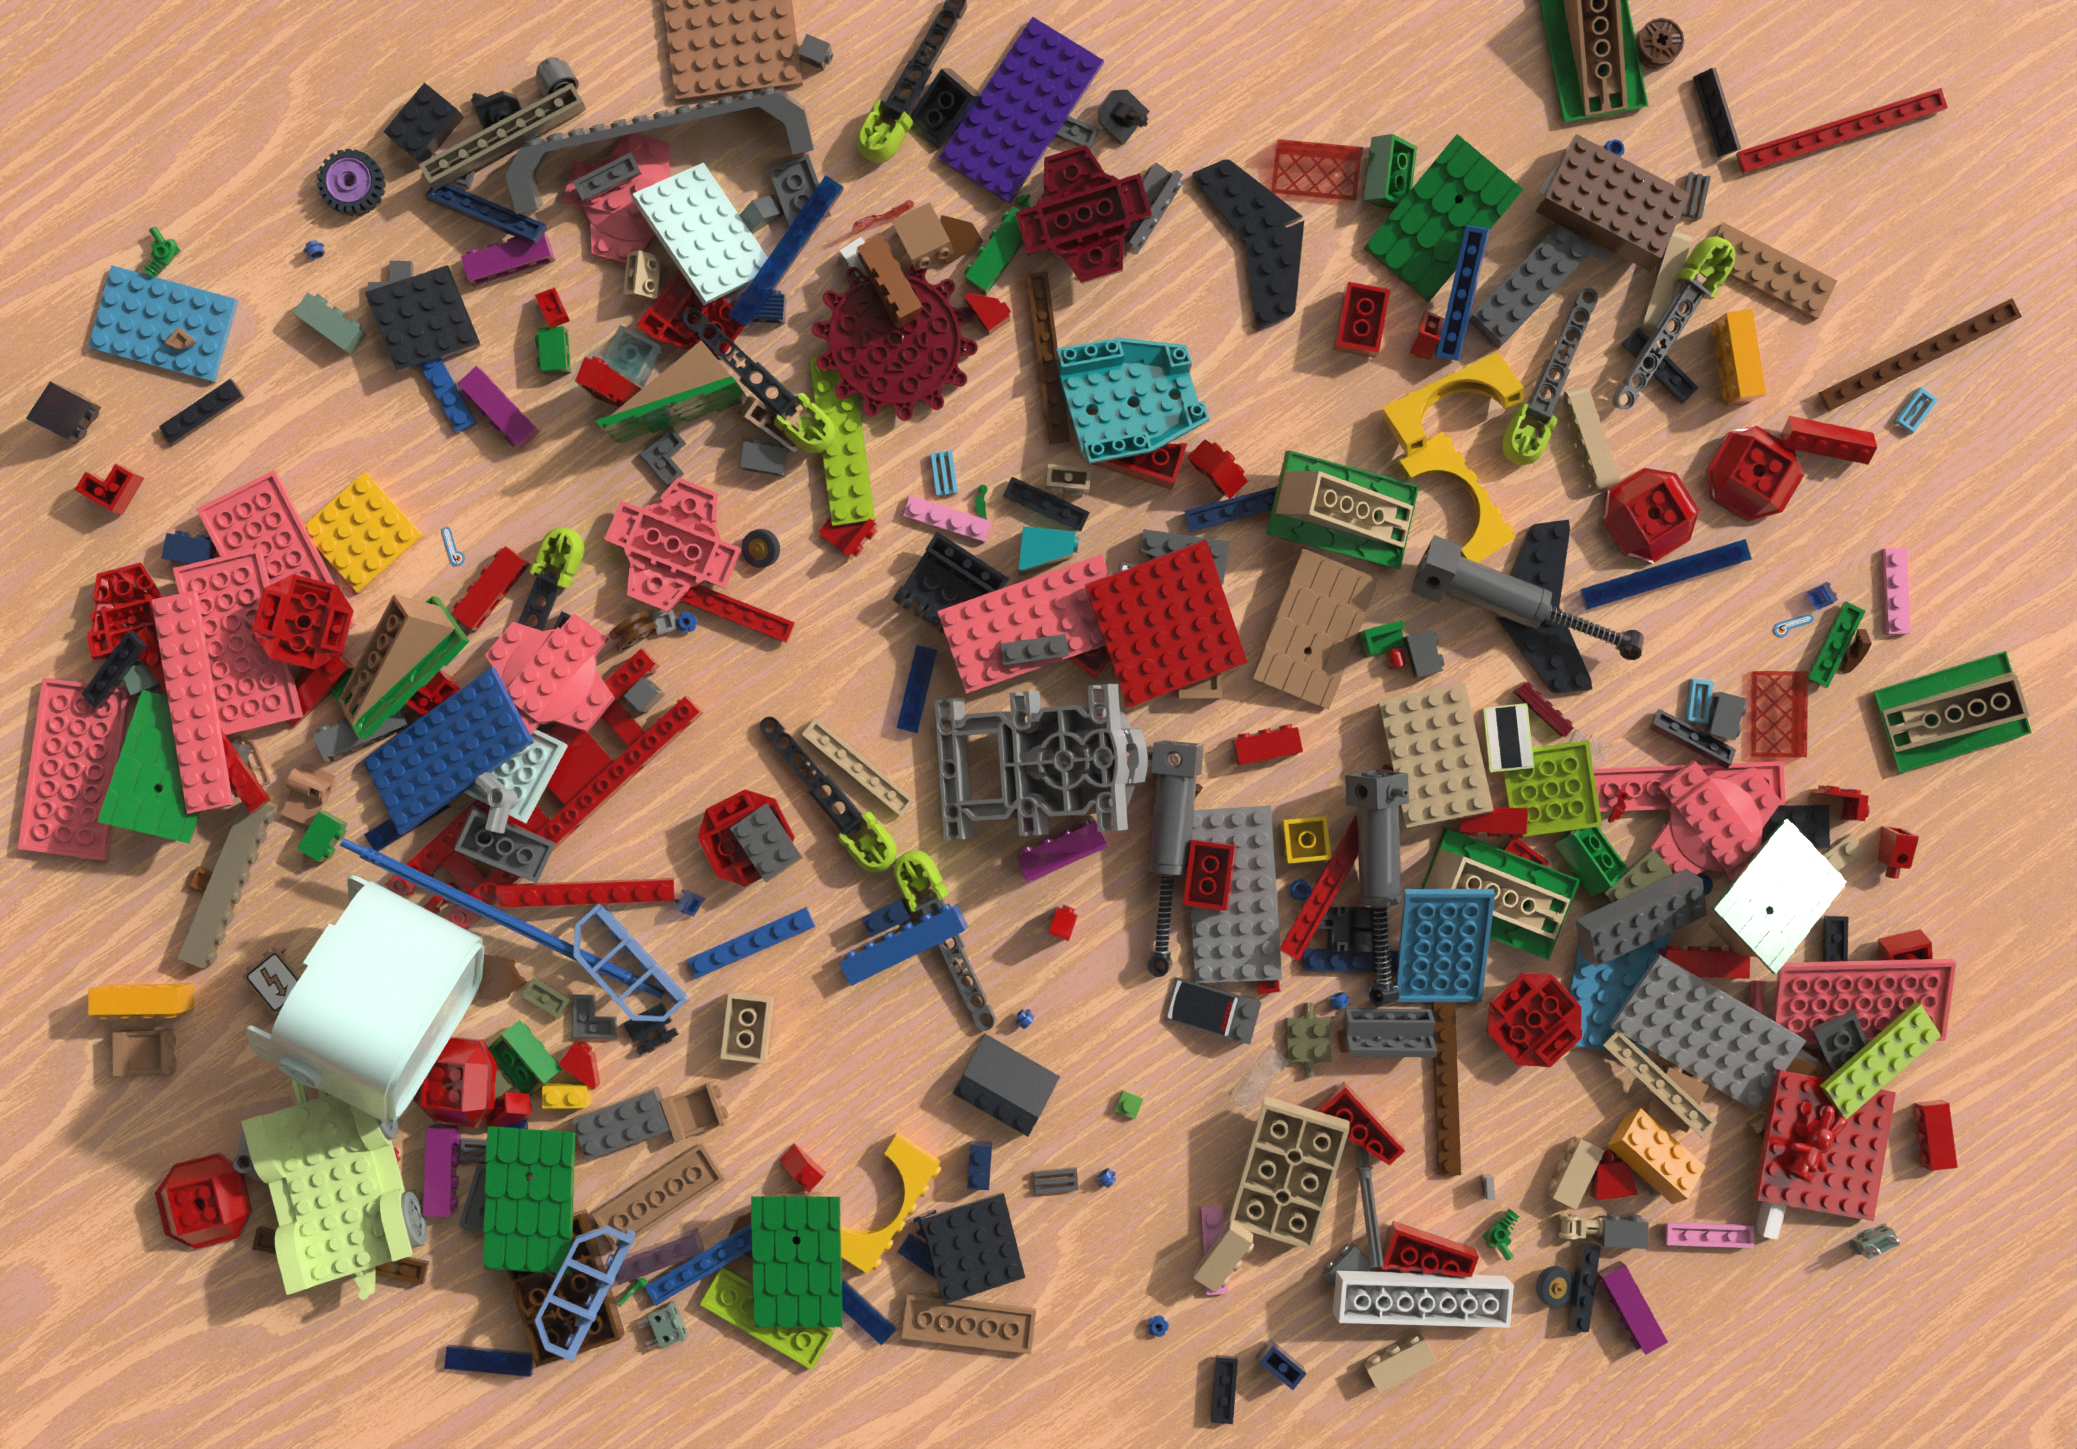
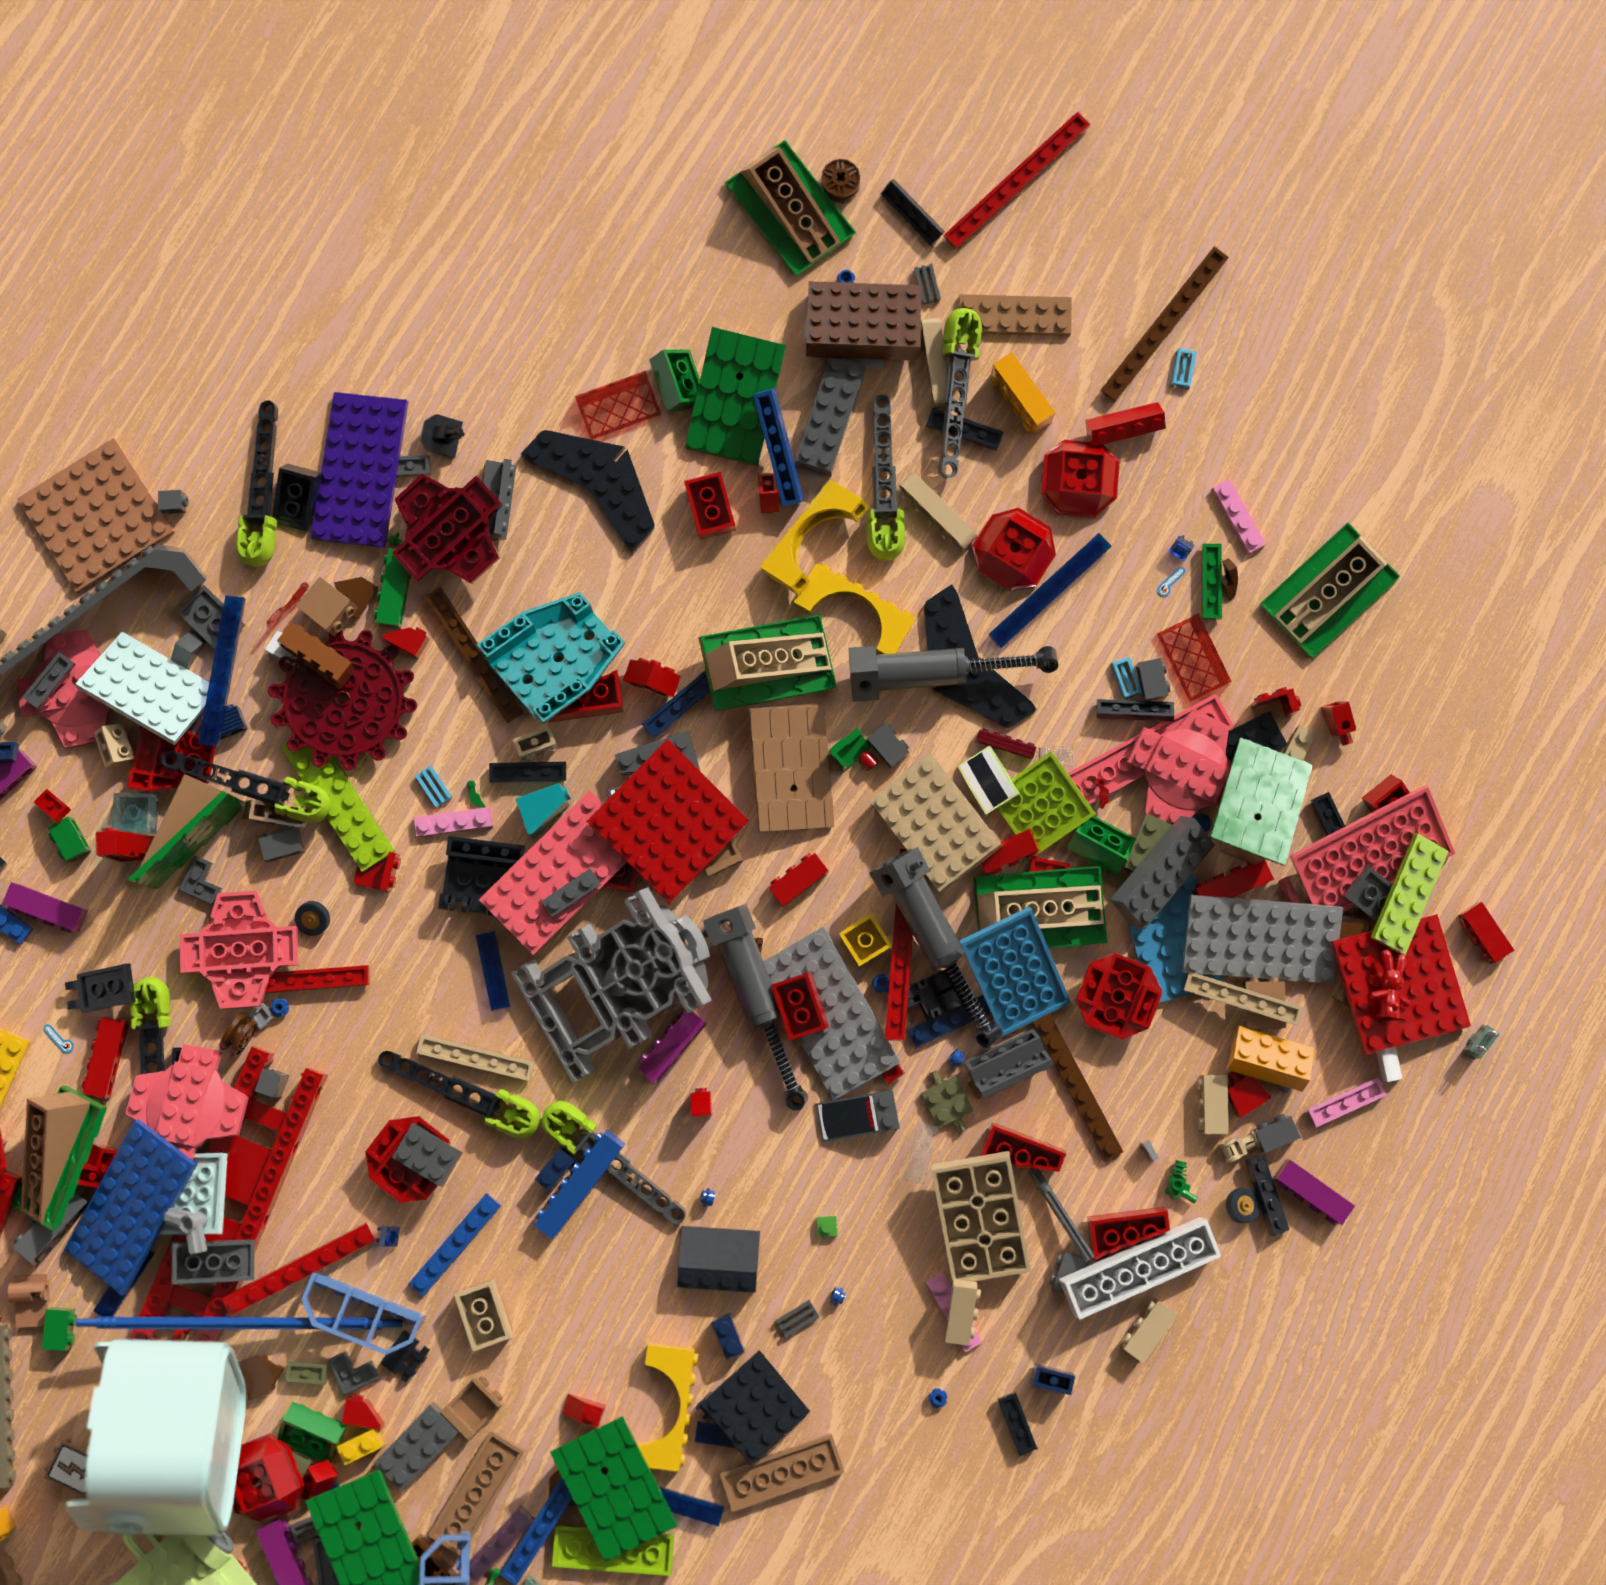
camera: 20 degrees left, 5 degrees down
none -> black tile [65,963,136,1013]

